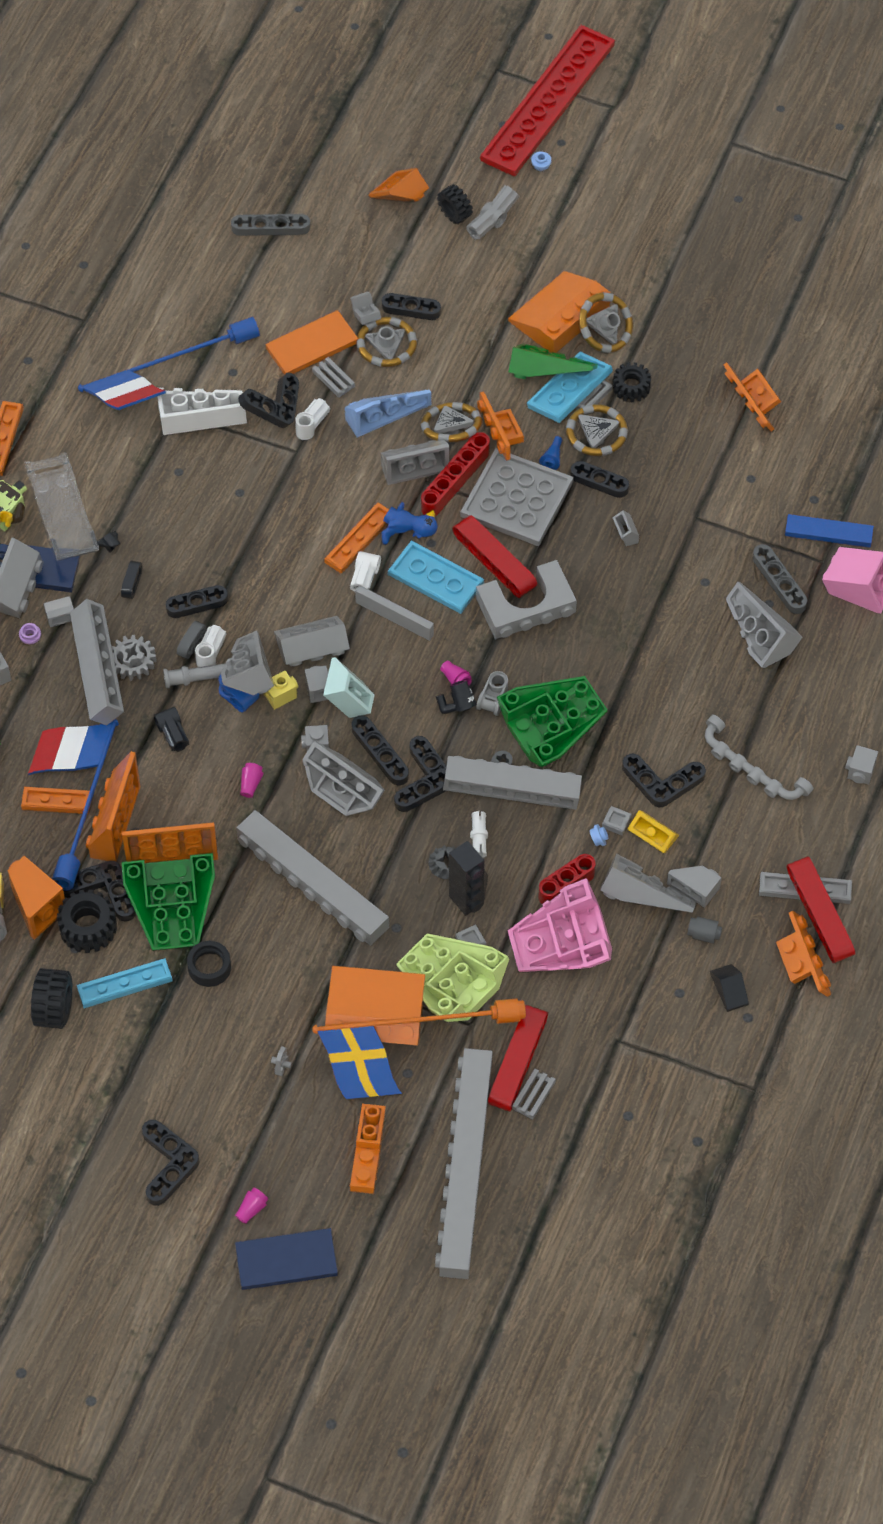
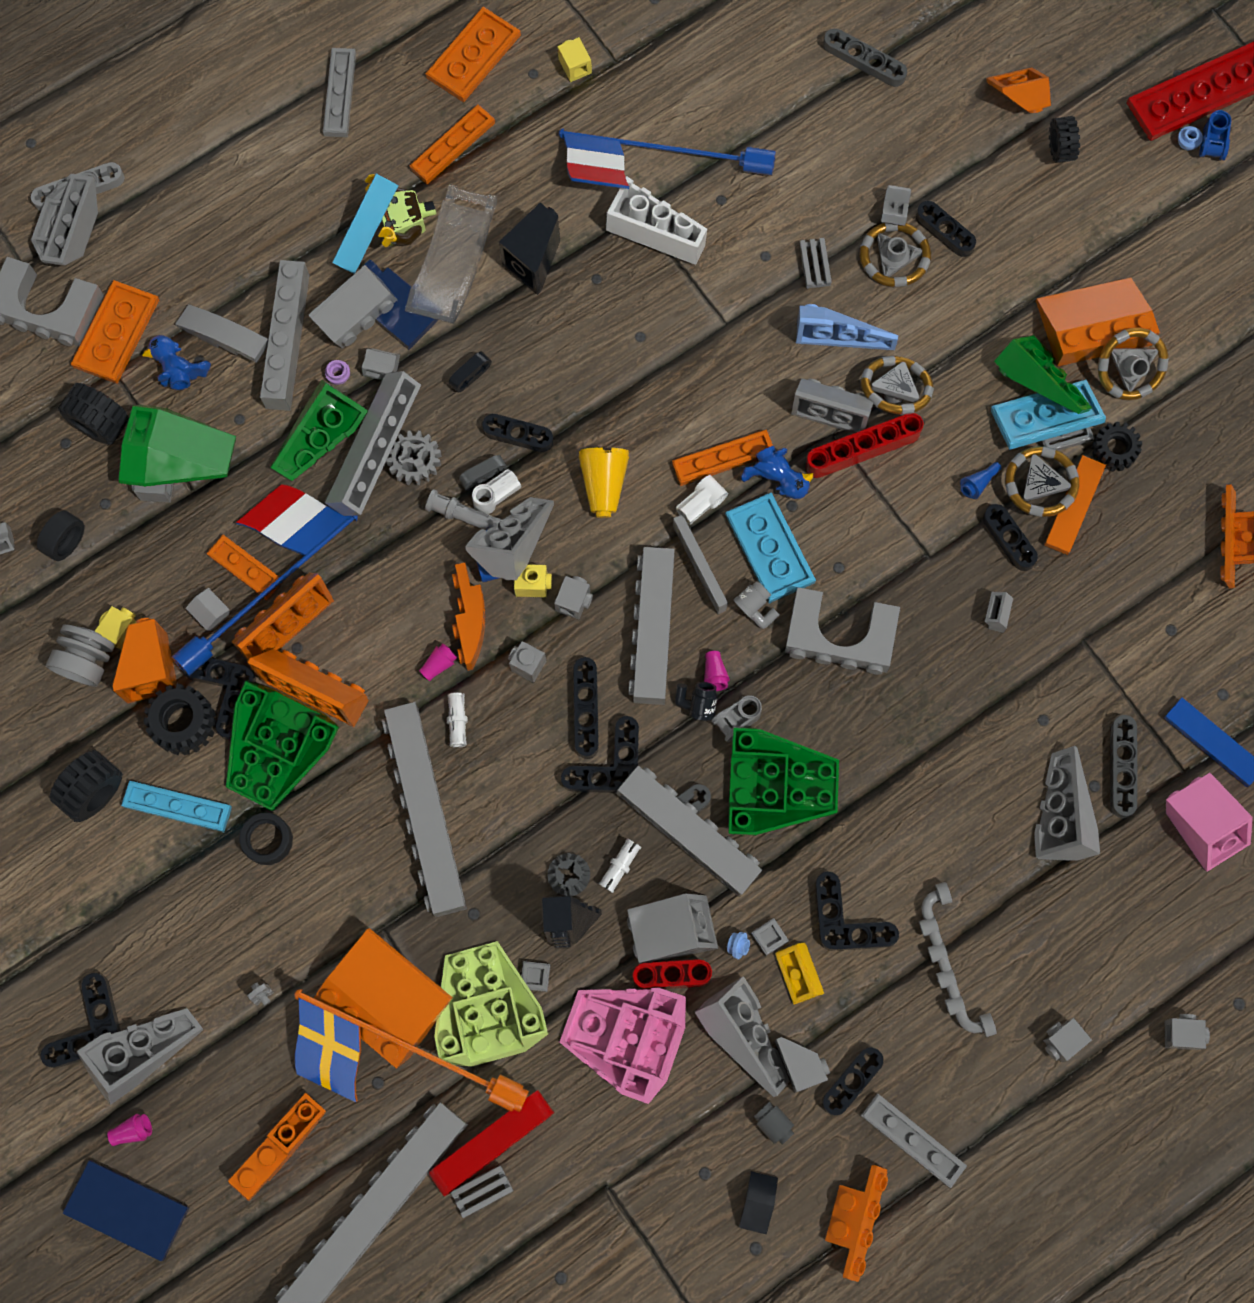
camera: 35 degrees right, 15 degrees up
black piece [96,531,120,553] -> none
black piece [153,707,189,752] -> none
black beam [238,373,299,428] -> none
orange tile [265,310,358,375] -> none
light grey slope [274,616,350,666] -> none
white piece [296,398,330,440] -> none
light grey wedge [302,741,385,816] -> none
light aqua slope [323,657,374,718] -> none
red beam [452,515,537,598] -> none
light grey plate [460,448,574,546] -> none
light grey piece [467,185,520,240] -> none
orange bracket [477,391,524,461] -> none
red beam [786,856,855,964] -> none
none -> light grey wedge [77,1008,203,1105]
none -> light grey piece [186,588,230,631]
none -> green wedge [270,380,368,481]
none -> white pin [447,693,468,747]
none -> orange slope [452,563,485,671]
none -> black slope [499,202,560,295]
none -> light yellow brick [558,37,592,82]
none -> yellow cone [579,448,629,518]
none -> light grey slope [627,894,718,963]
none -> light grey brick [629,547,675,705]
none -> light grey piece [733,580,780,629]
none -> black beam [822,1047,884,1116]
none -> orange tile [1044,455,1106,555]
none -> blue piece [1199,110,1231,161]

